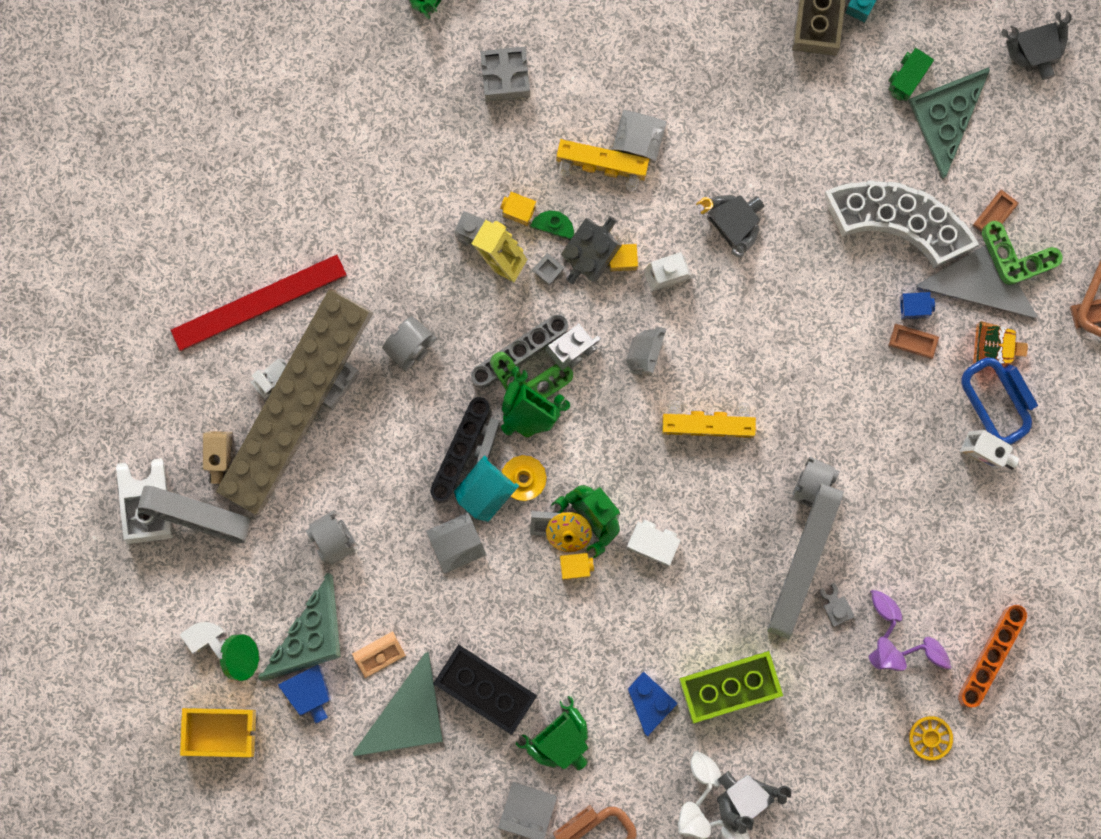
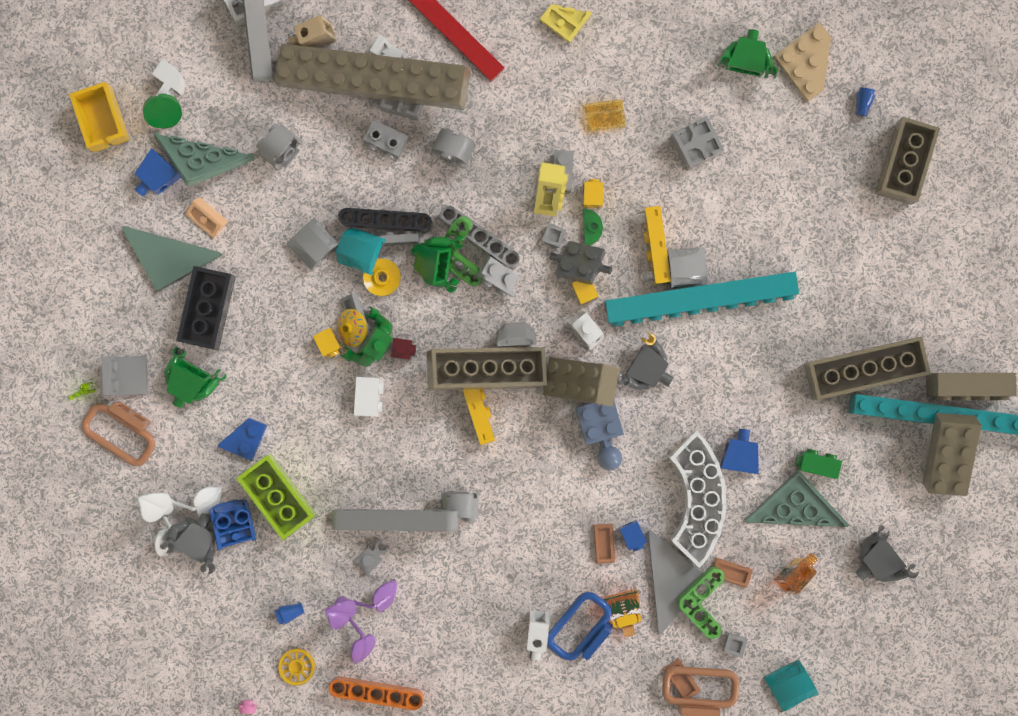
camera: 70 degrees right, 5 degrees up
none -> blue slope [209,500,256,551]
none -> bright pink plate [238,700,257,714]
none -> blue cone [275,603,305,625]
none -> light grey brick [363,119,409,160]
none -> dark red brick [391,338,416,360]
none -> dark tan brick [426,347,547,391]
none -> light yellow wing [540,4,592,44]
none -> dark tan brick [543,357,620,407]
none -> sand blue brick [575,401,624,471]
none -> clear yellow plate [585,99,626,132]
none -> teal brick [604,271,799,327]
none -> blue torso [720,428,759,474]
none -> light grey plate [722,632,748,658]
none -> clear orange torso [773,553,819,594]

